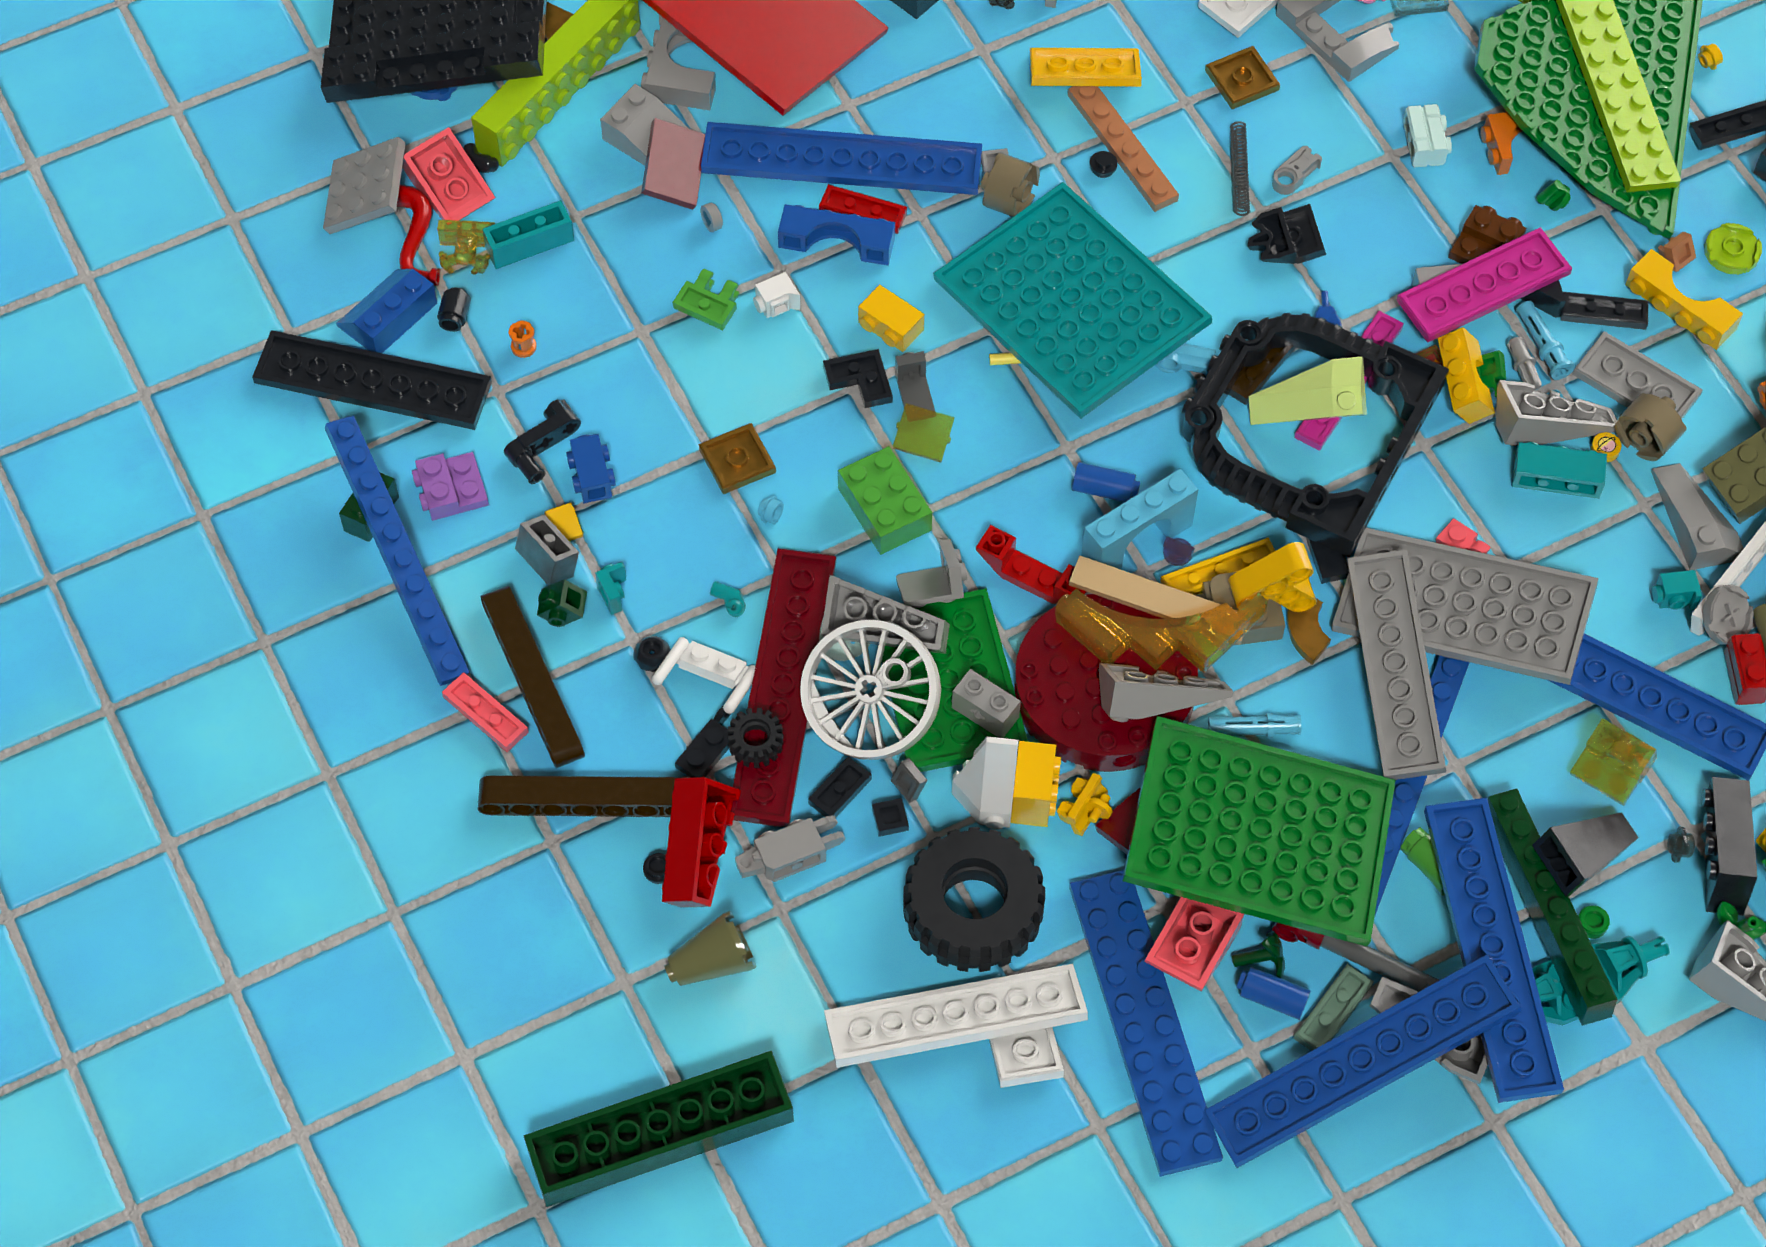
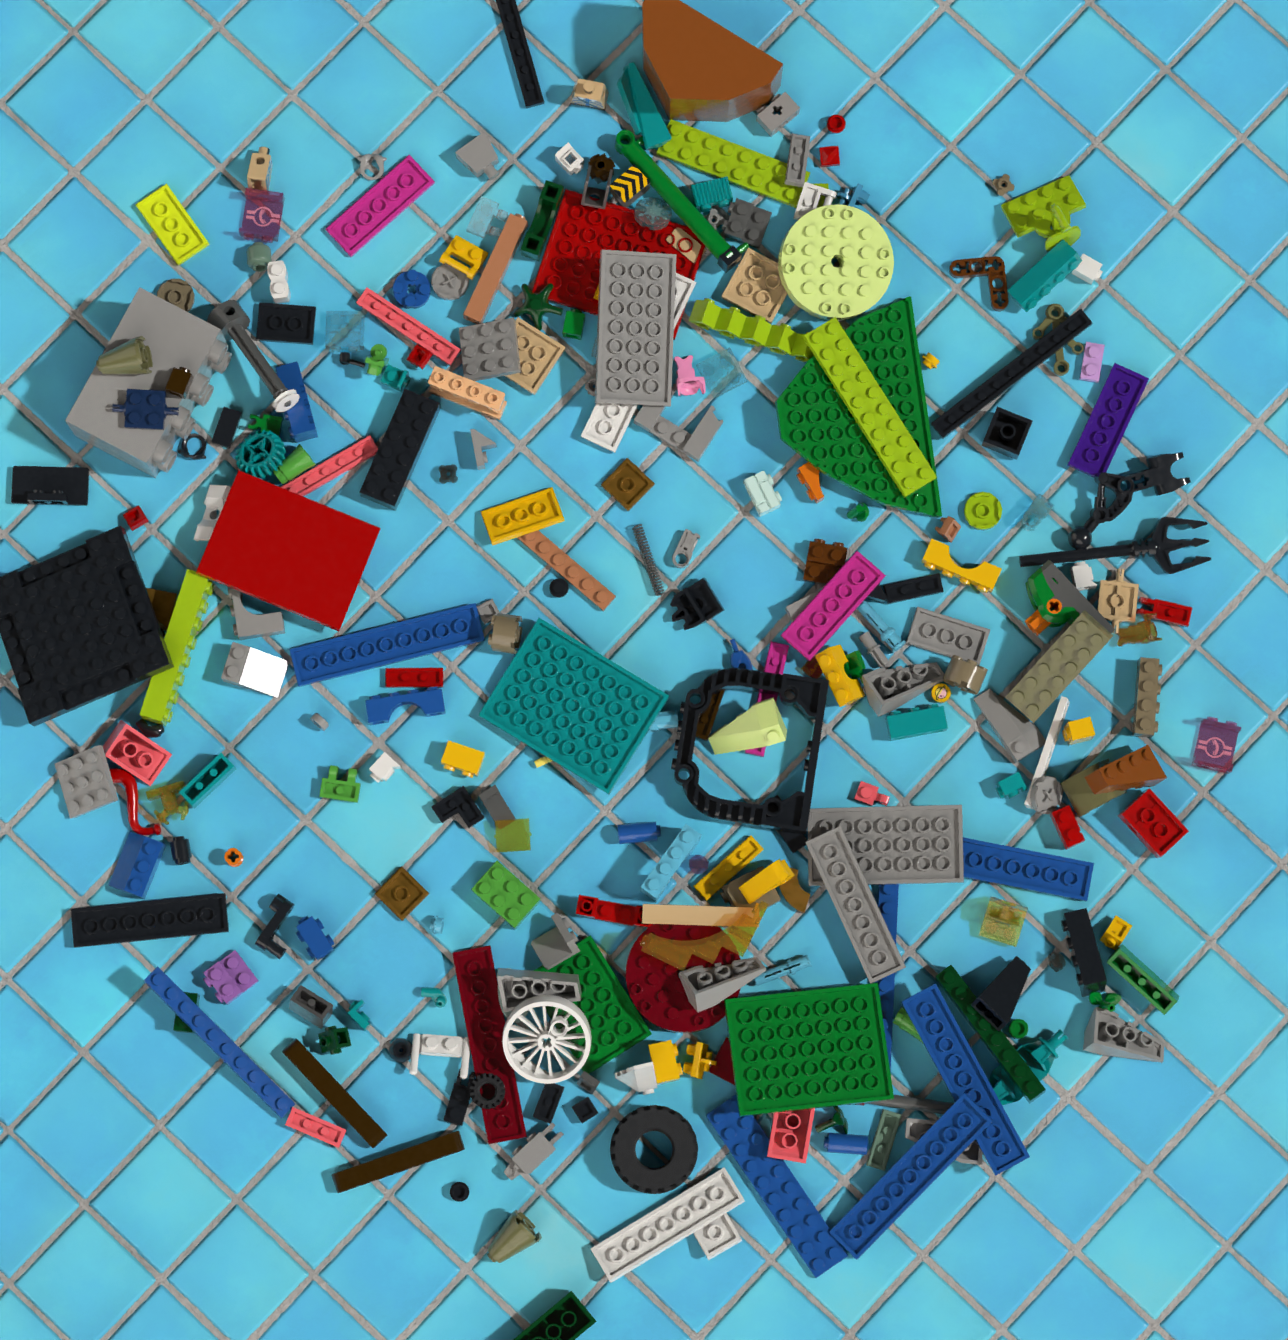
camera: 20 degrees left, 20 degrees up
yellow slope [544,503,583,541] -> none
tile [641,118,705,210] -> none
red wedge [662,777,741,907] -> none
light grey brick [952,669,1021,738] -> none

